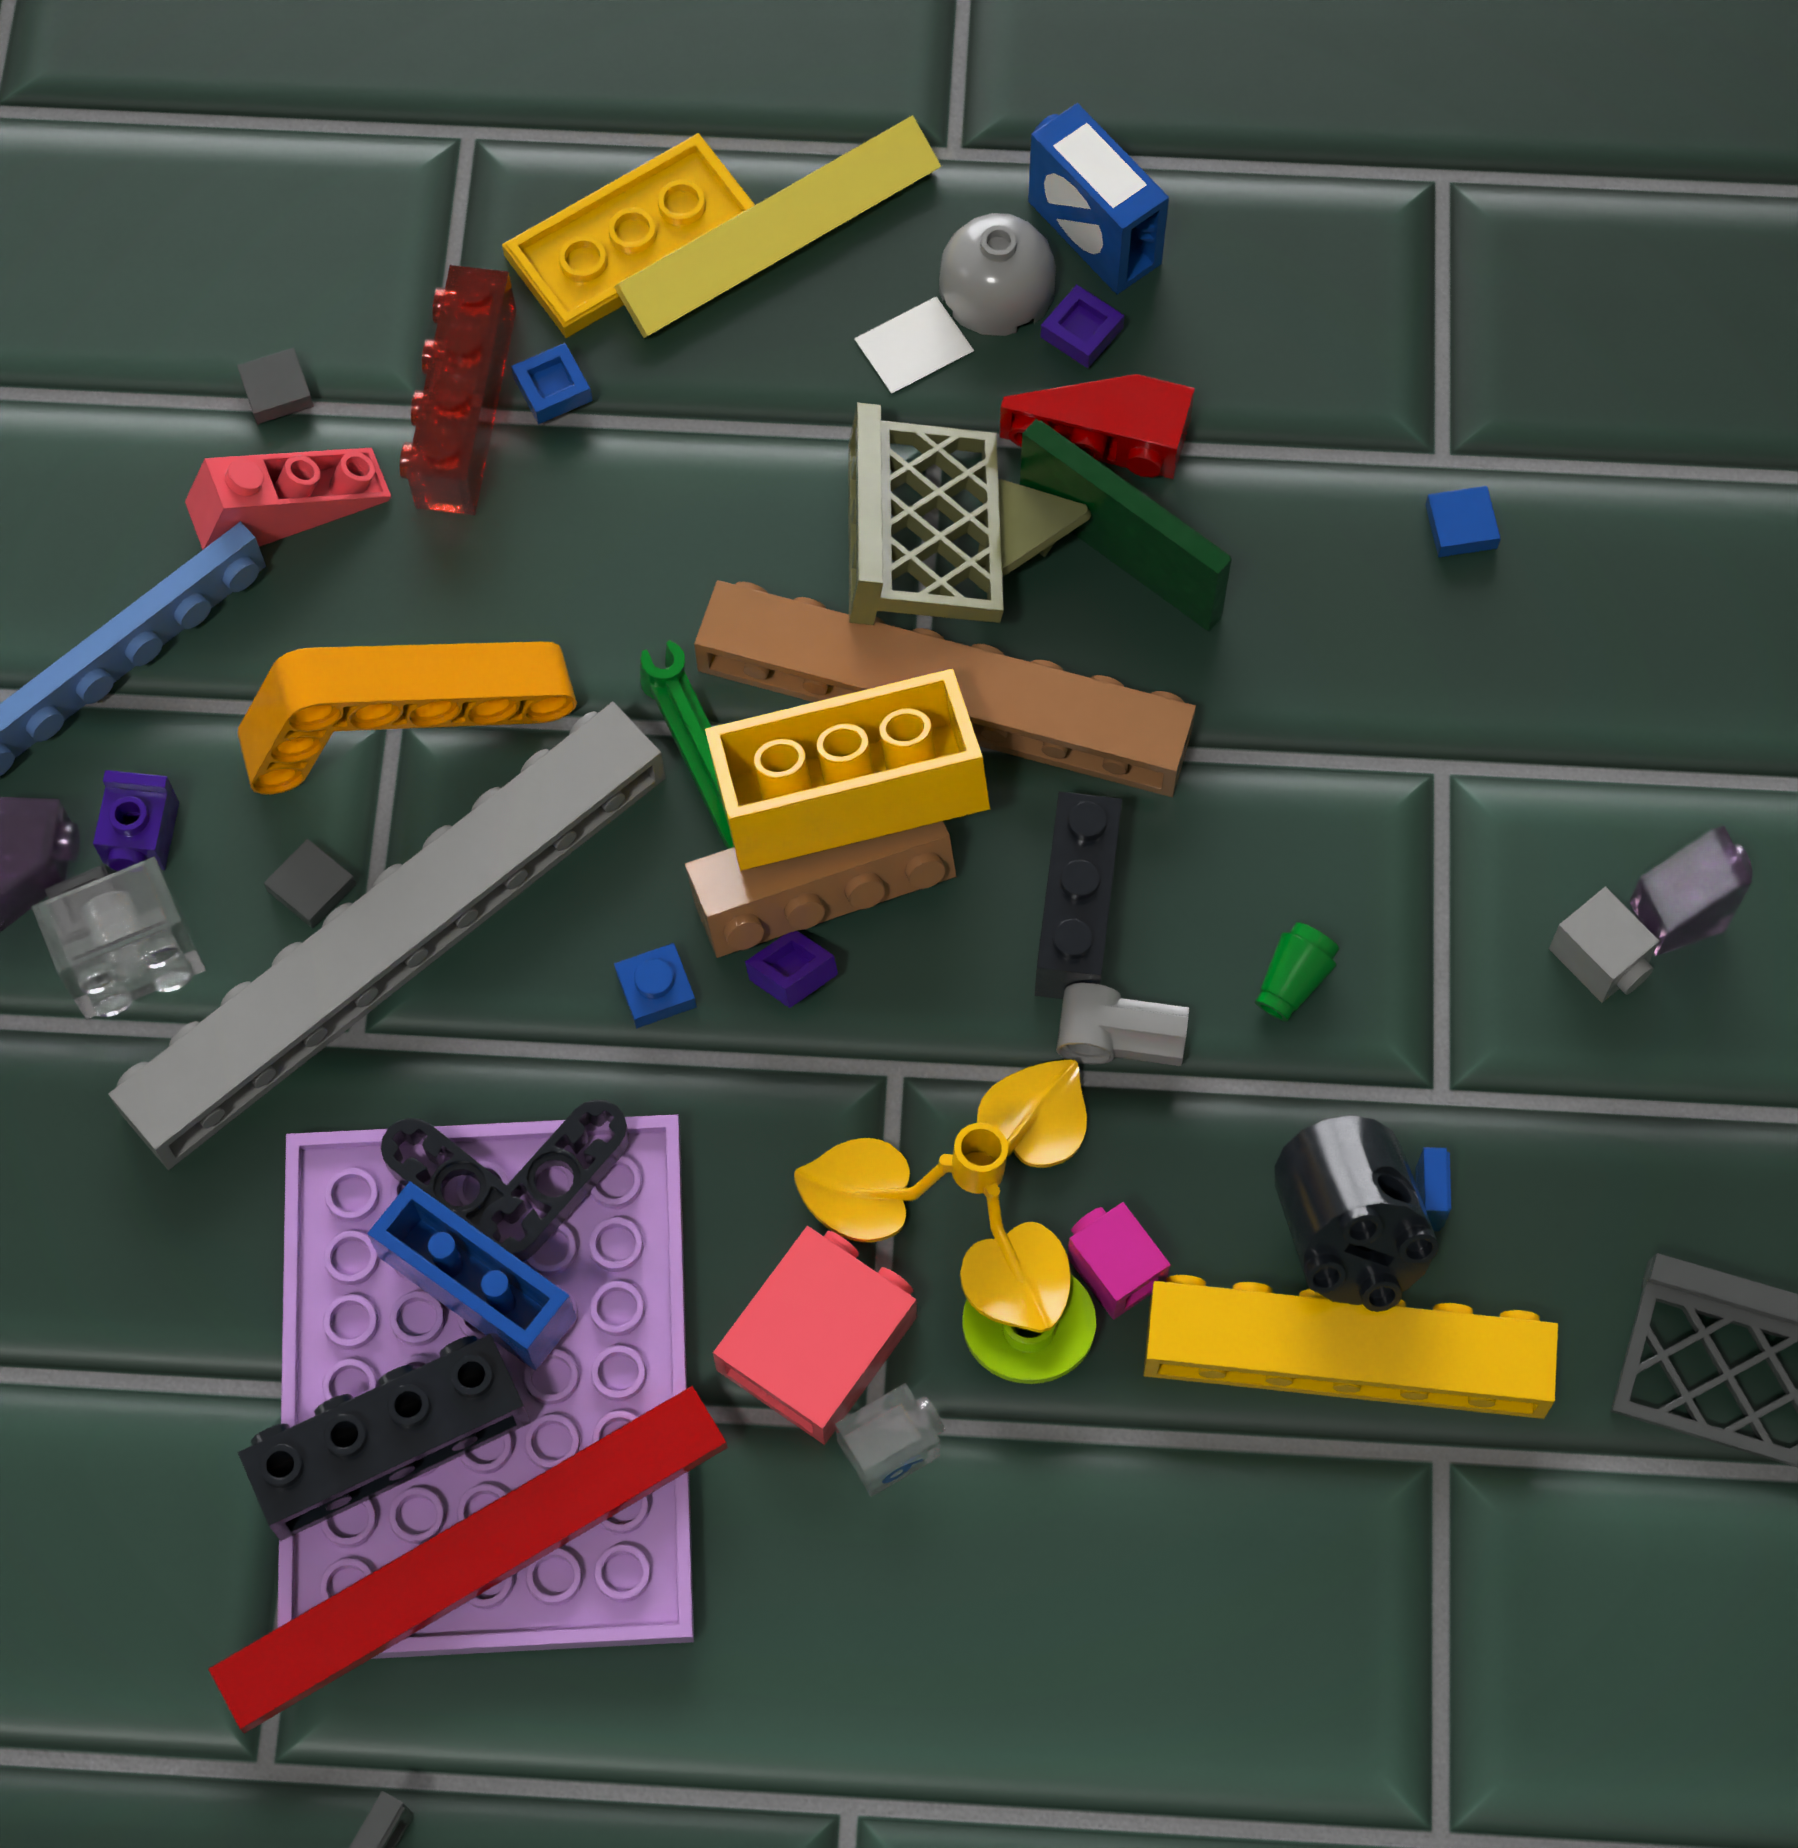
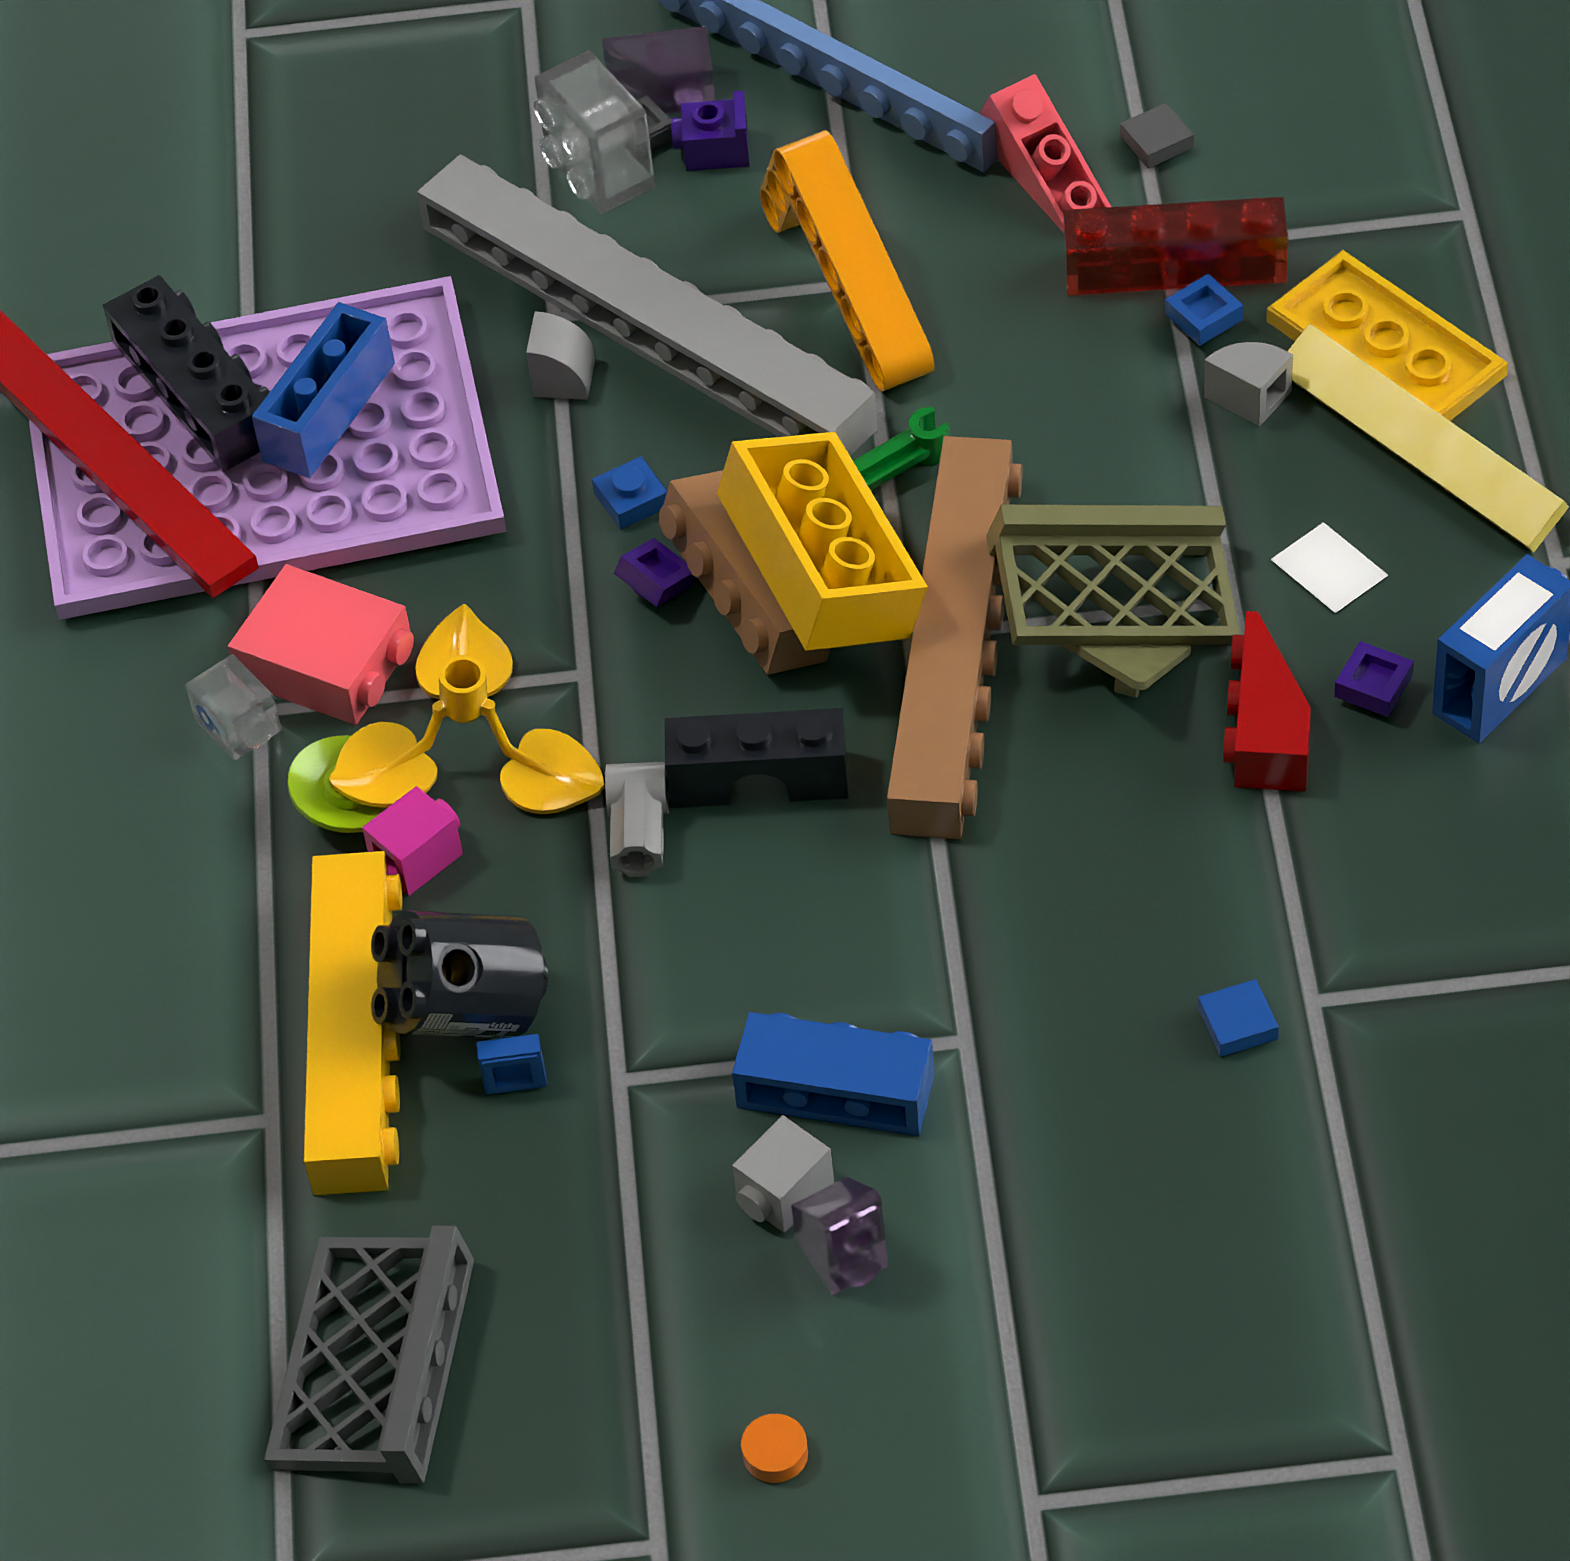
camera: 85 degrees right, 15 degrees down
dark grey tile [264,839,356,929] -> none
black beam [381,1099,629,1262] -> none
light grey cylinder [939,213,1056,336] -> none
dark green tile [1020,419,1232,632] -> none
green cone [1255,922,1339,1022] -> none
none -> light grey brick [526,312,596,400]
none -> blue brick [732,1012,935,1136]
none -> light grey brick [1204,342,1293,427]

